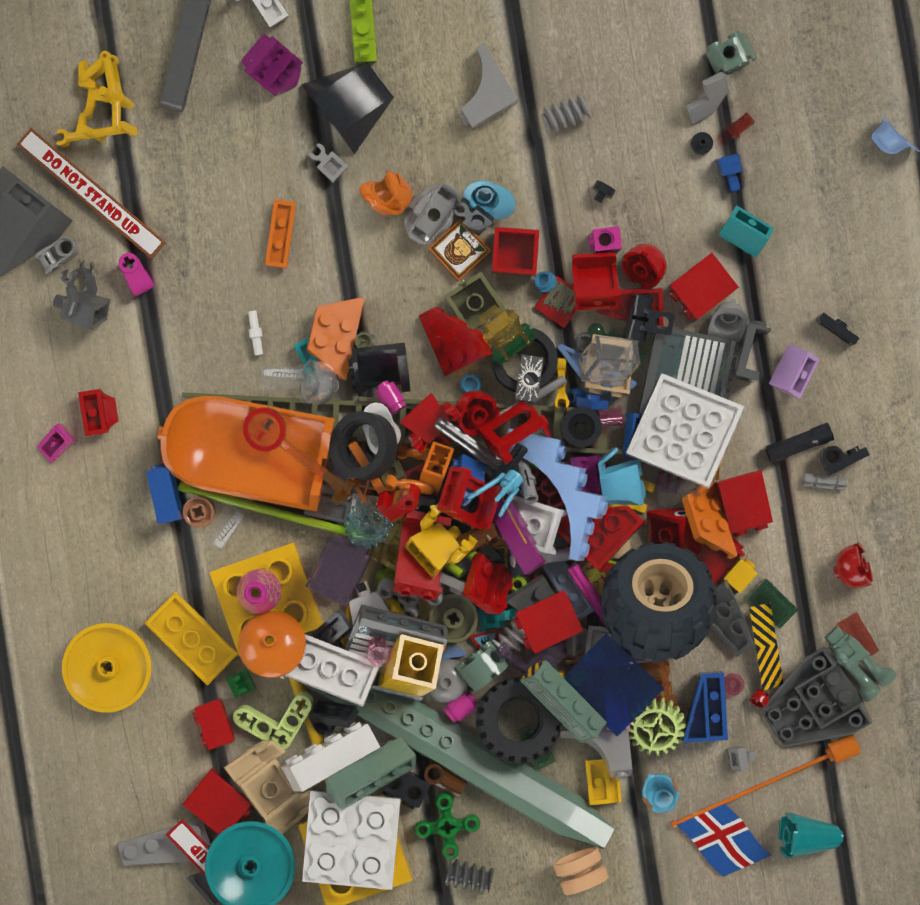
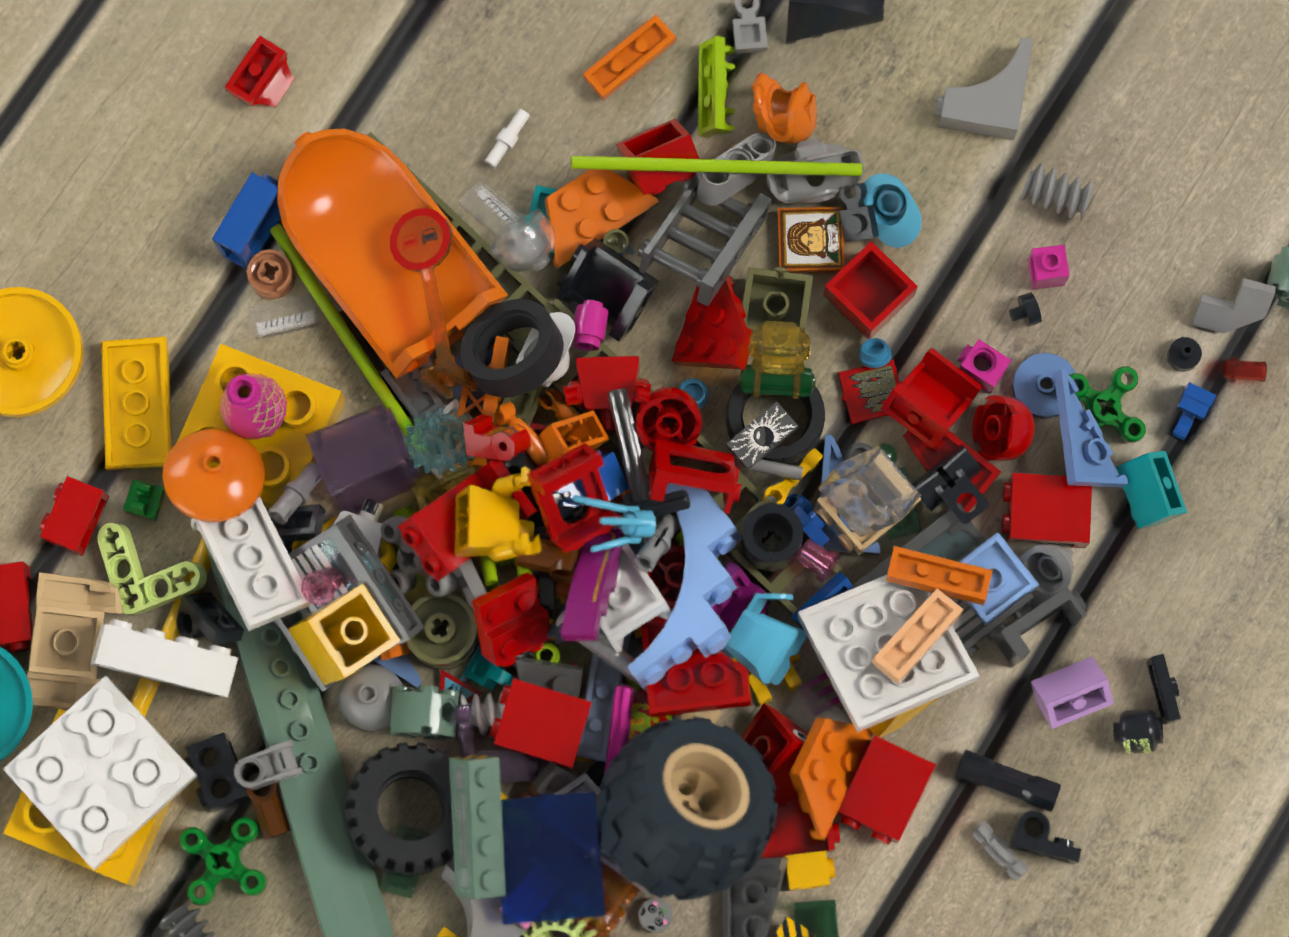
camera: 45 degrees right, 10 degrees down
dark pink slope [37,423,77,463] -> none
sand green brick [326,737,416,811] -> none
dark pink brick [444,692,478,723] -> none
none -> light grey piece [234,740,303,790]
none -> light grey pin [268,462,325,525]
none -> lime piece [570,156,863,176]
none -> red piece [616,118,699,195]
none -> dark grey fence [638,172,772,306]
none -> light grey tile [639,898,672,933]
none -> light grey beam [696,133,776,206]
none -> lime plate [698,35,735,138]
none -> light nougat plate [872,589,963,684]
none -> orange plate [886,546,992,605]
none -> light blue plate [959,532,1039,626]
none -> medium blue plate [1012,353,1078,419]
none -> dark pink brick [1028,244,1070,290]
none -> medium blue wing [1054,369,1128,487]
none -> green gear [1069,366,1146,443]
none -> black head [1113,709,1163,754]

